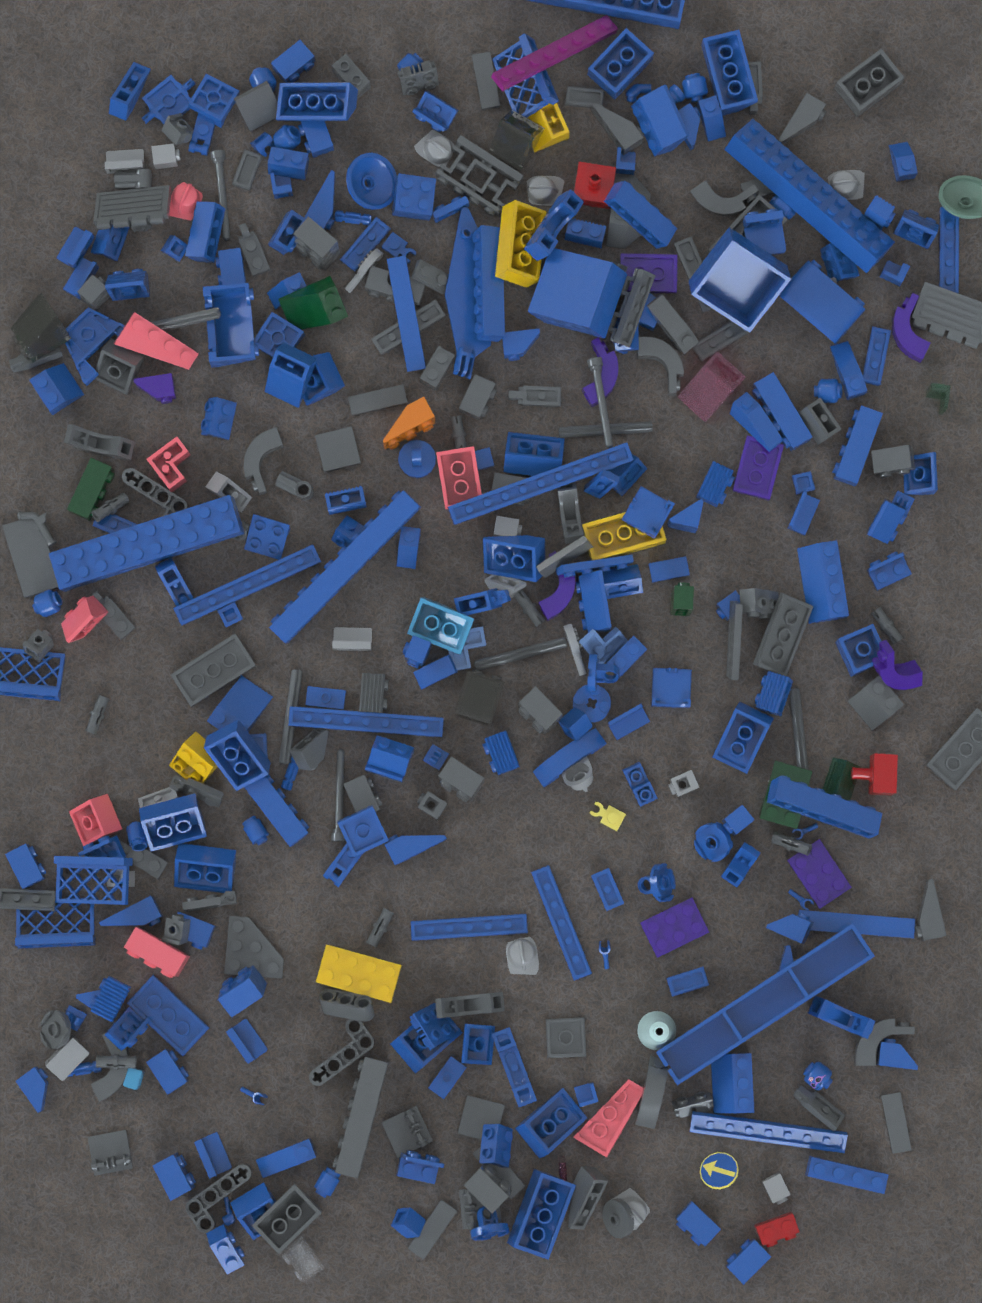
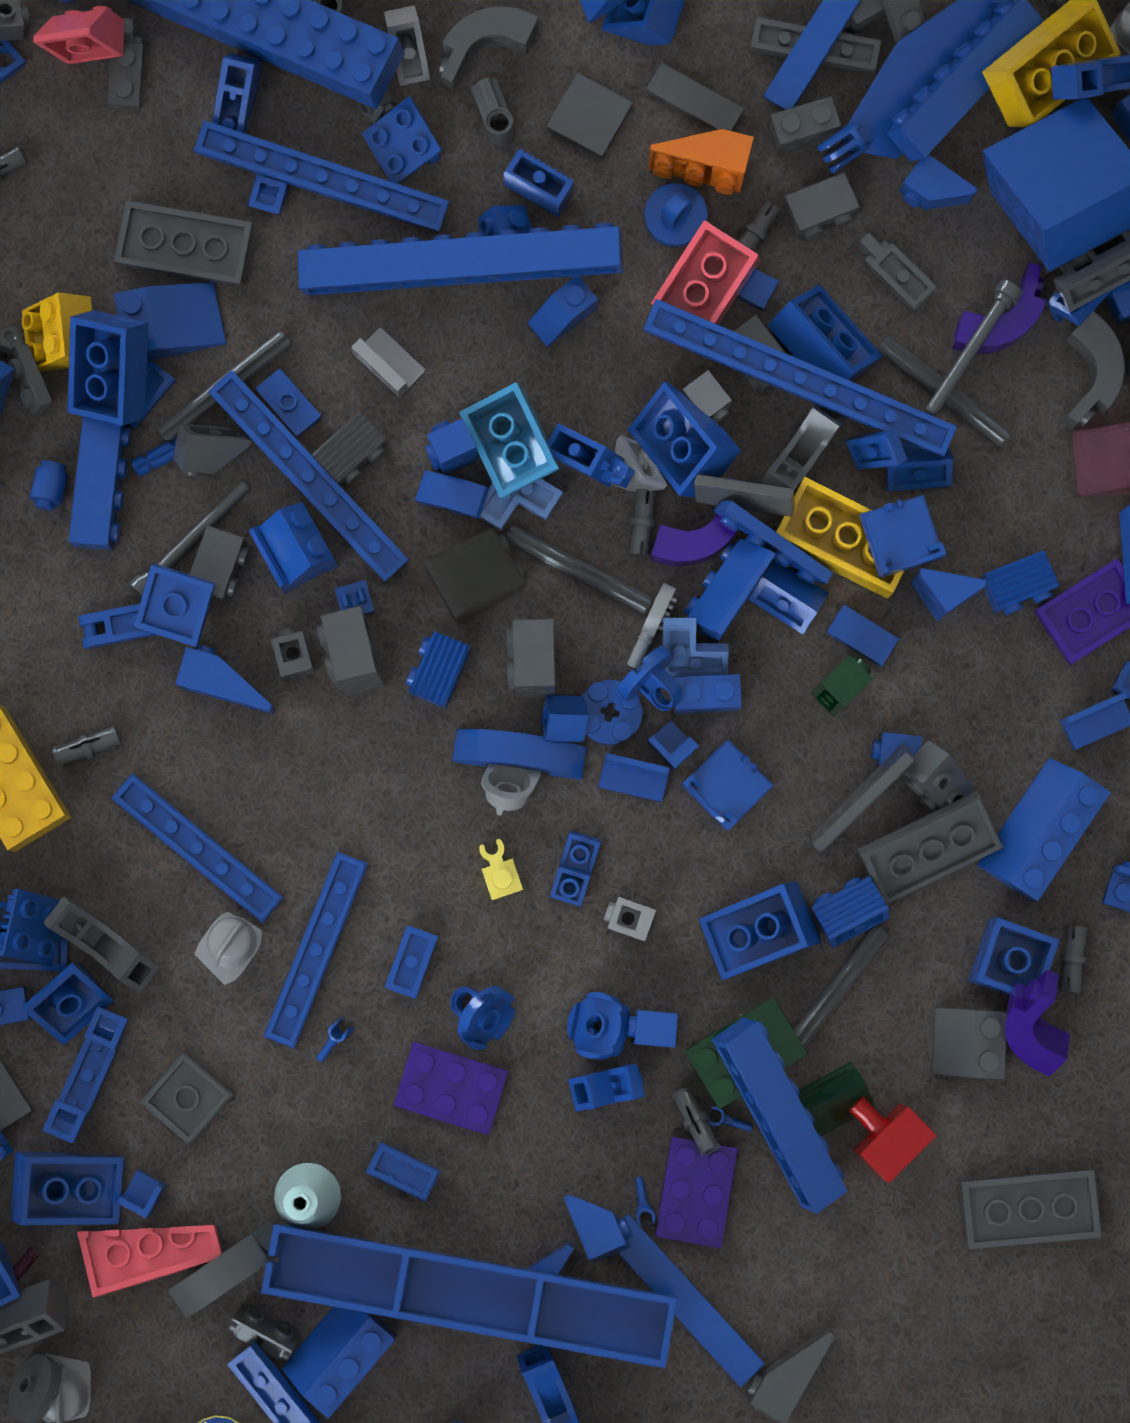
camera: 40 degrees right, 0 degrees up
none -> blue panel [647,721,699,771]

